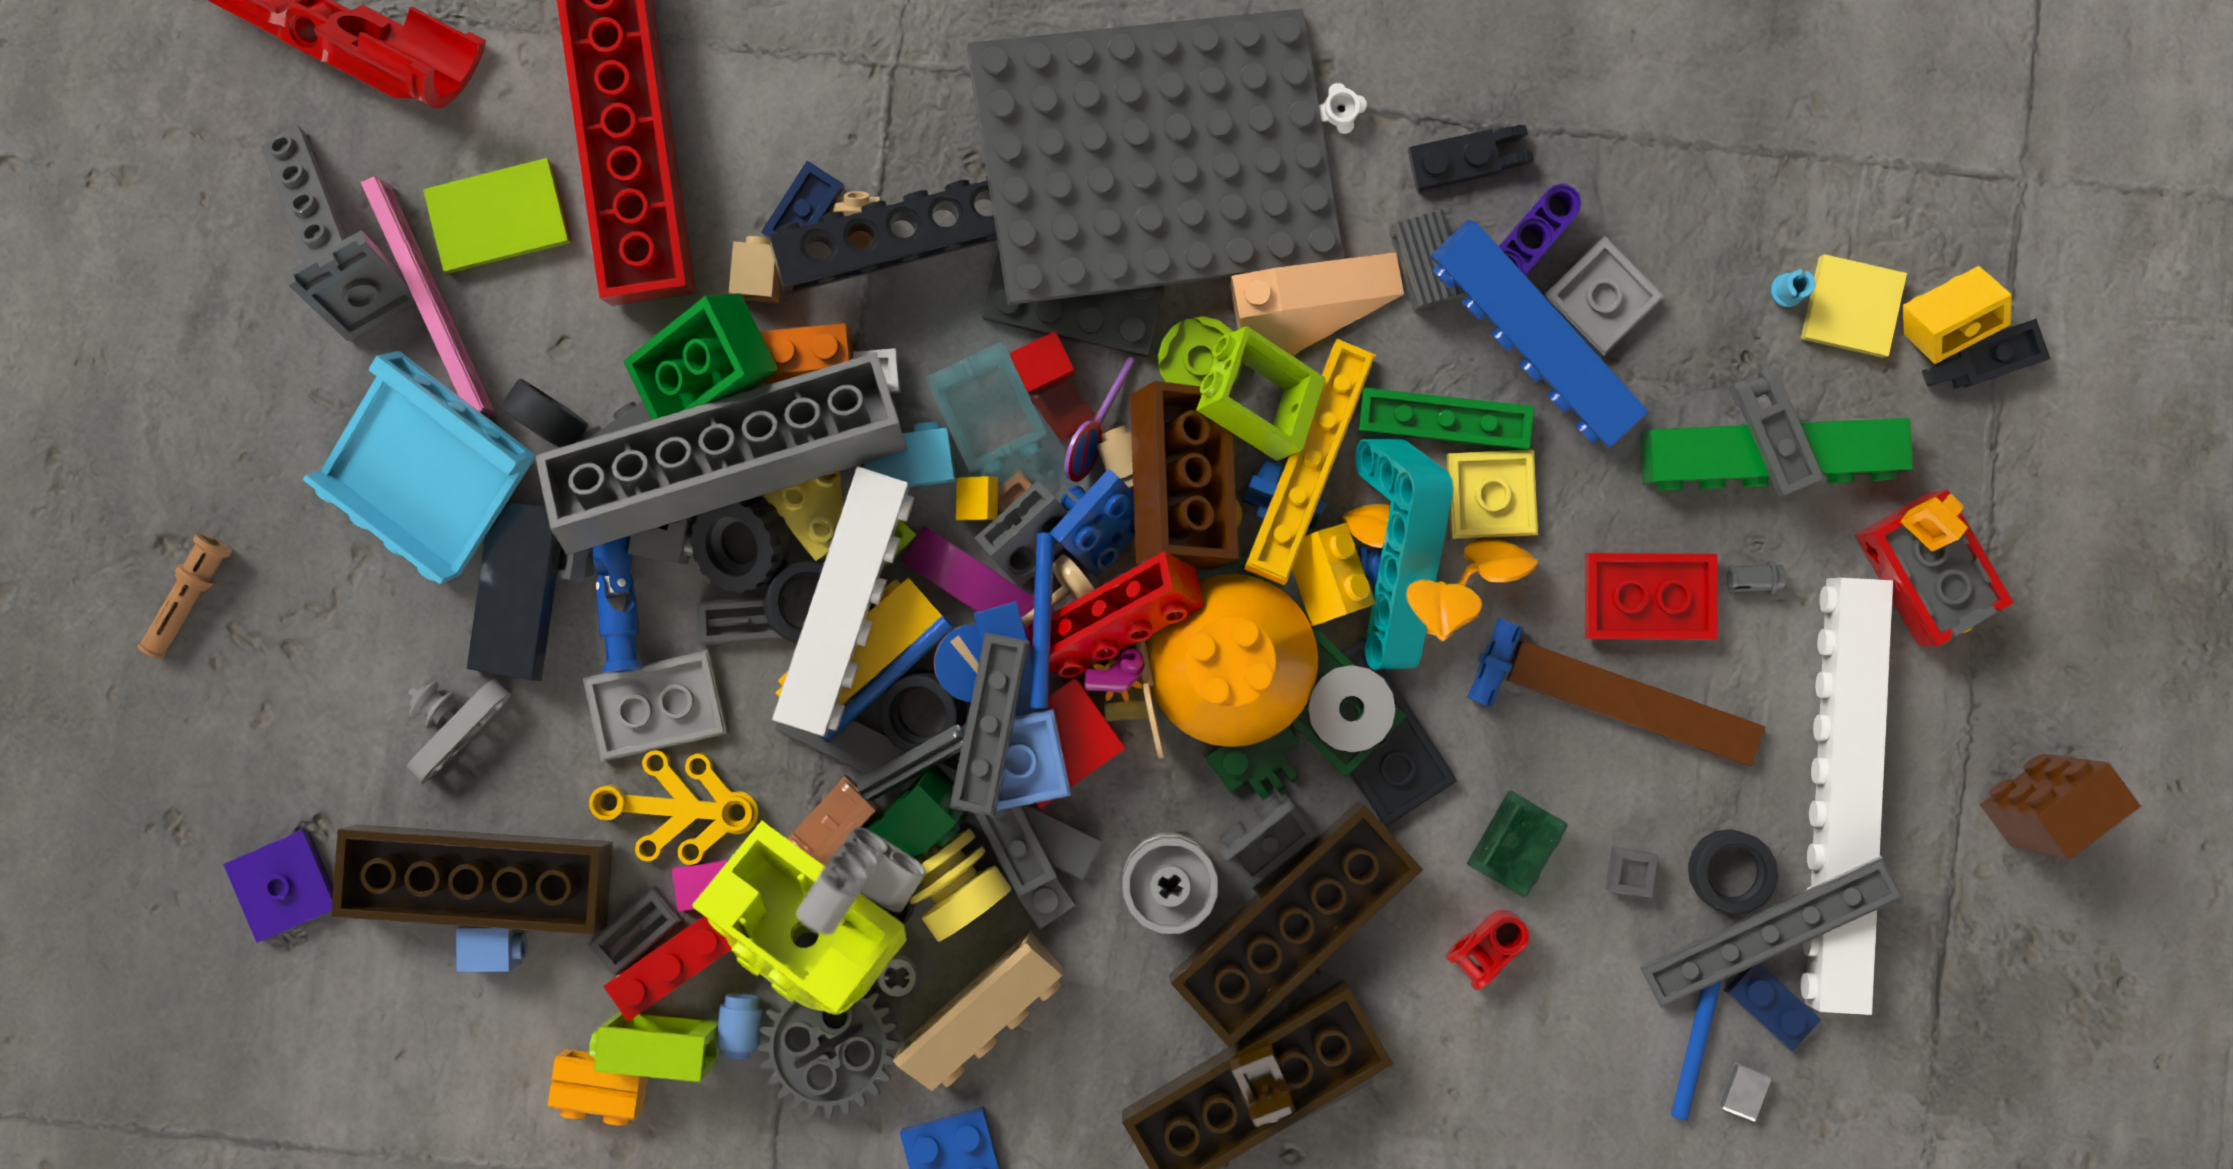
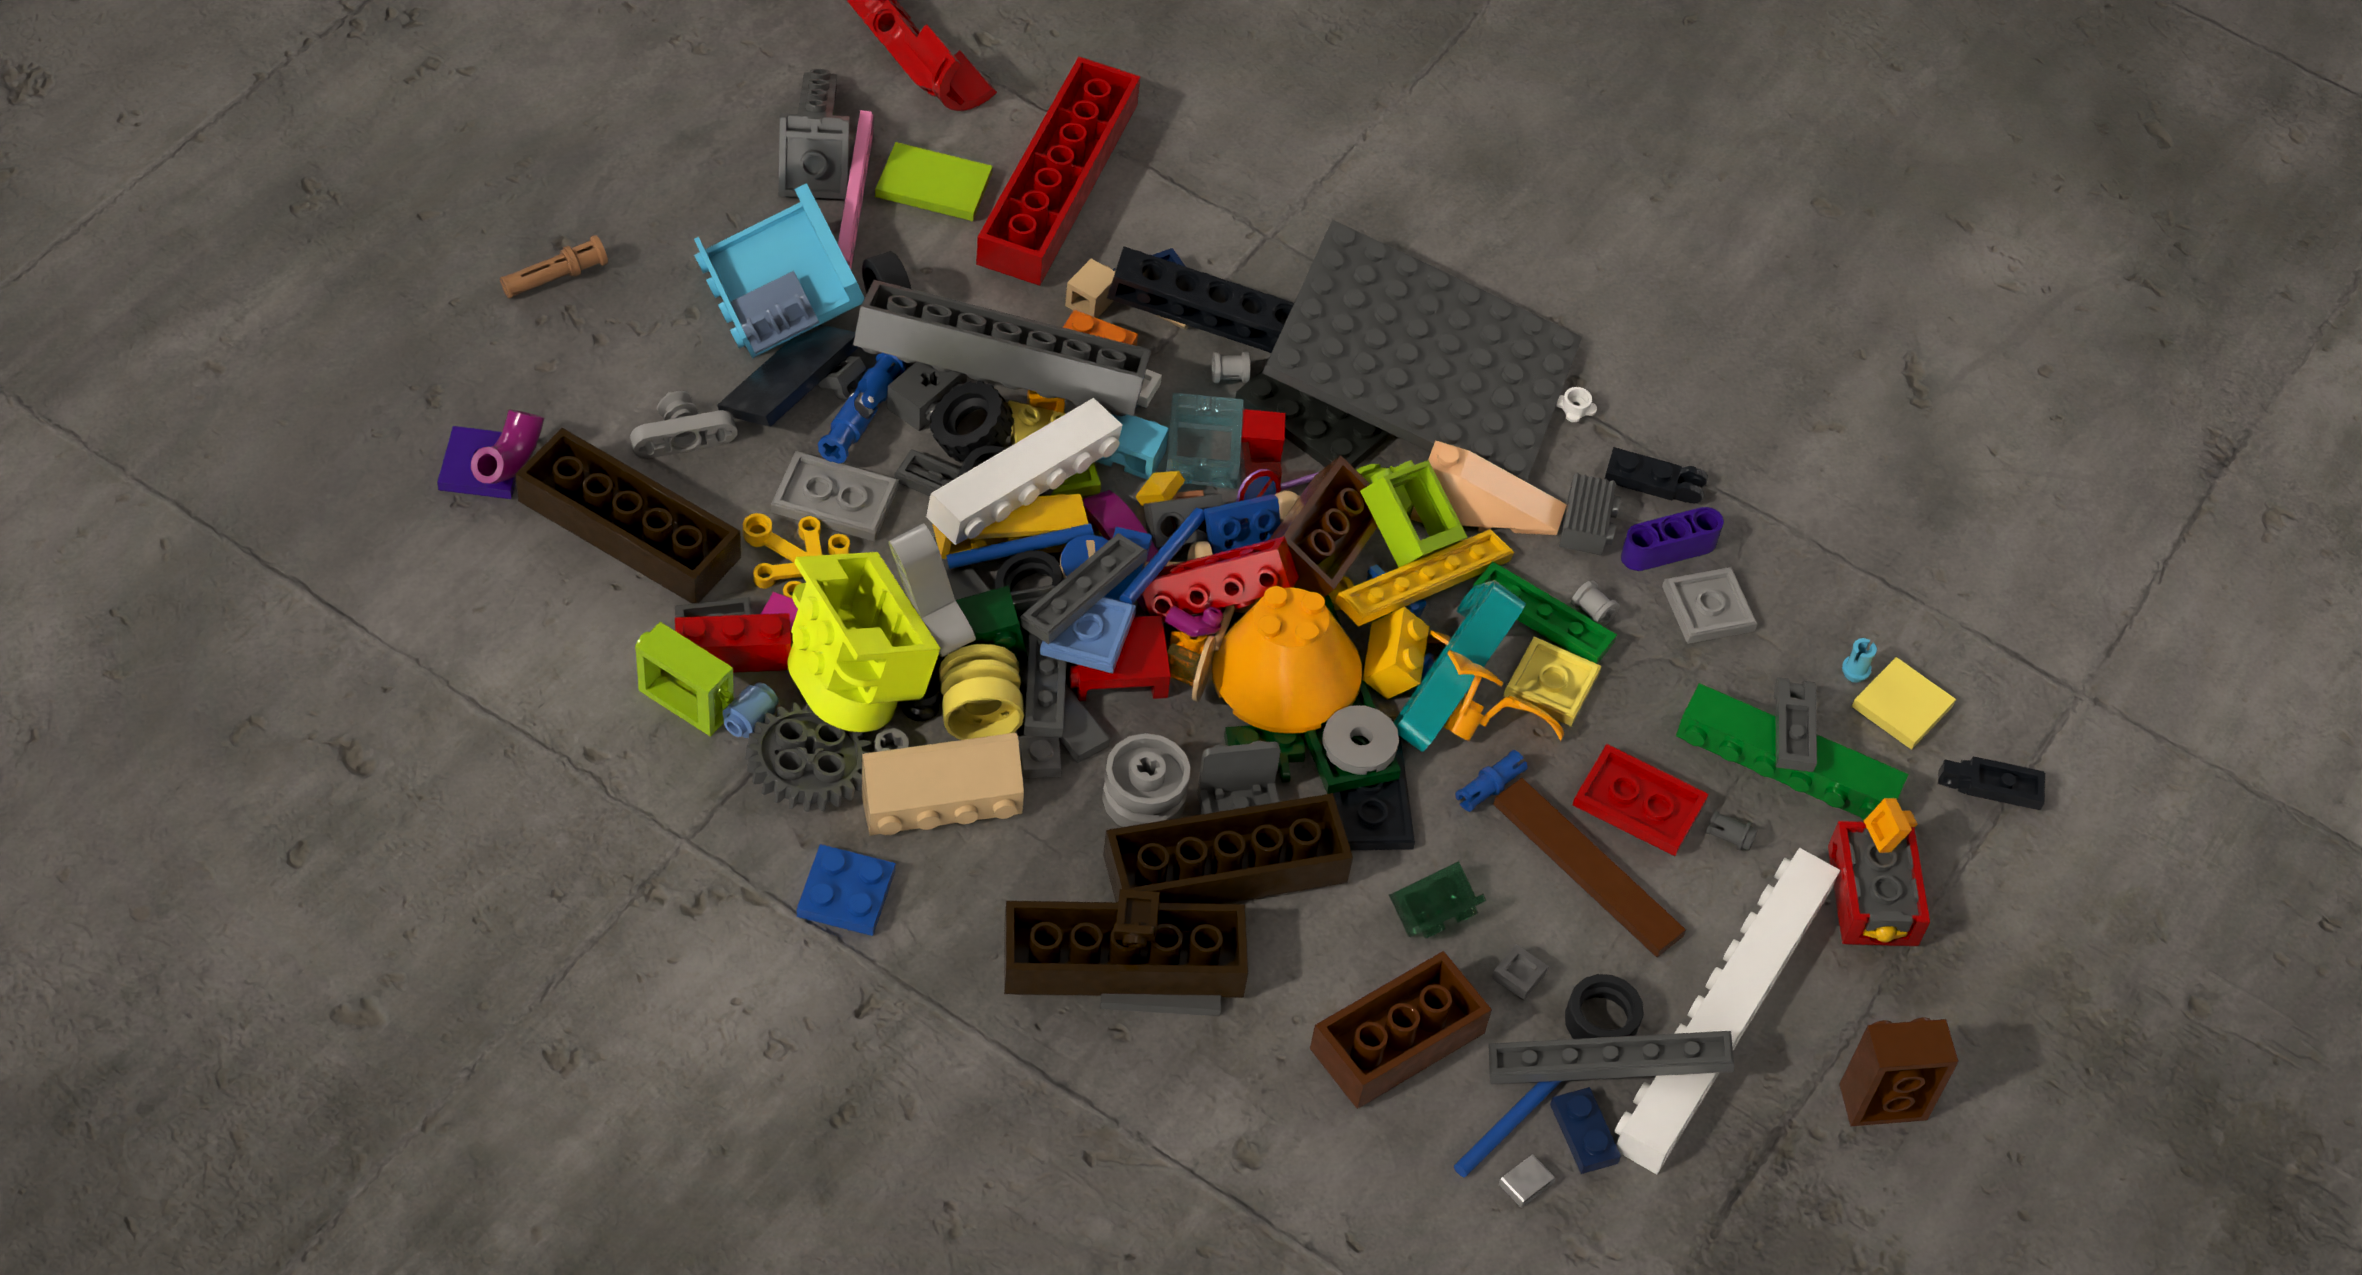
camera: 25 degrees right, 35 degrees down
medium blue brick [456,926,527,972] -> none
light orange brick [547,1049,648,1125] -> none
green brick [623,293,779,420] -> none
blue brick [1429,220,1649,447] -> none
red piece [1446,909,1529,990] -> none
yellow brick [1903,266,2012,364] -> none
none -> magenta cylinder [471,409,544,484]
none -> sand blue hinge [731,271,820,354]
none -> light grey bush [1211,352,1250,383]
none -> reddish brown brick [1310,951,1492,1109]
none -> light grey bush [1571,580,1620,627]

